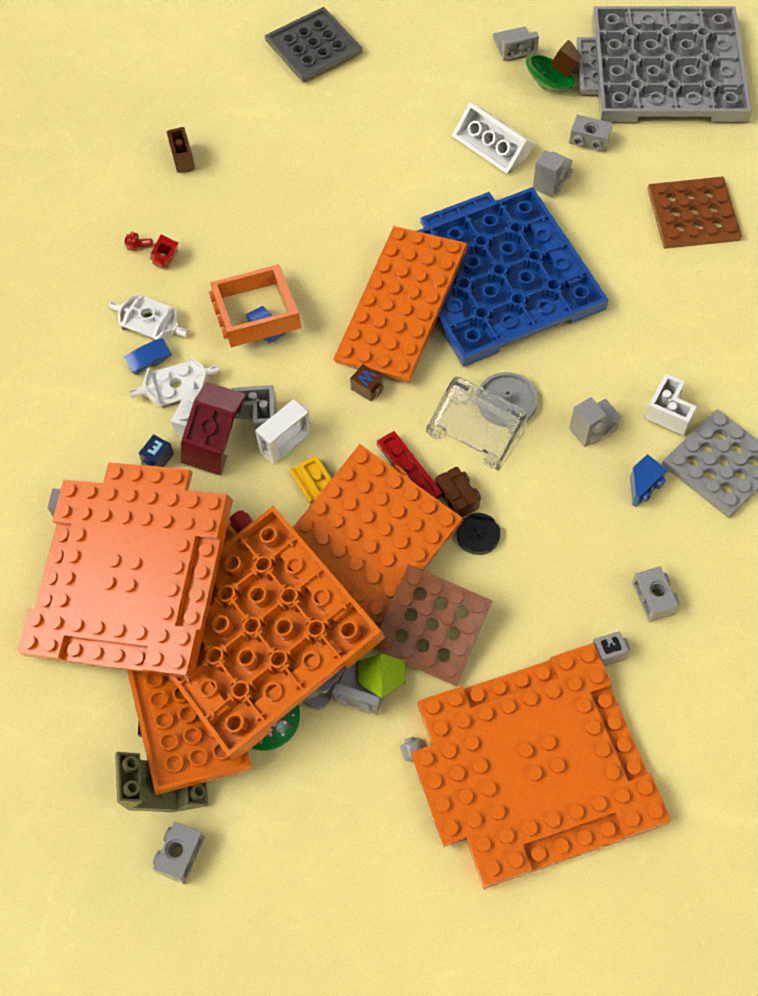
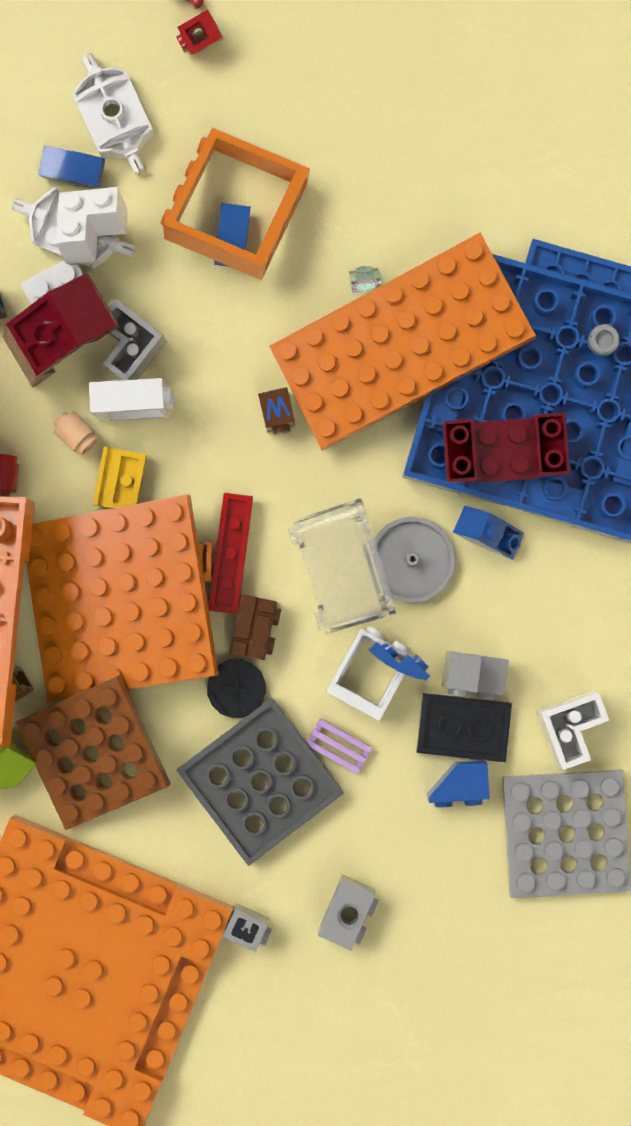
camera: 45 degrees right, 25 degrees up
none -> light nougat brick [53,411,98,455]
none -> white brick [55,187,128,264]
none -> dark grey piece [176,697,344,866]
none -> lavender tile [307,718,372,774]
none -> white window [326,626,413,721]
none -> clear light blue plate [349,266,381,293]
none -> blue slope [368,641,430,680]
none -> black tile [416,693,512,763]
none -> dark red slope [442,413,570,484]
none -> blue slope [453,505,524,560]
none -> light grey tile [588,324,620,356]

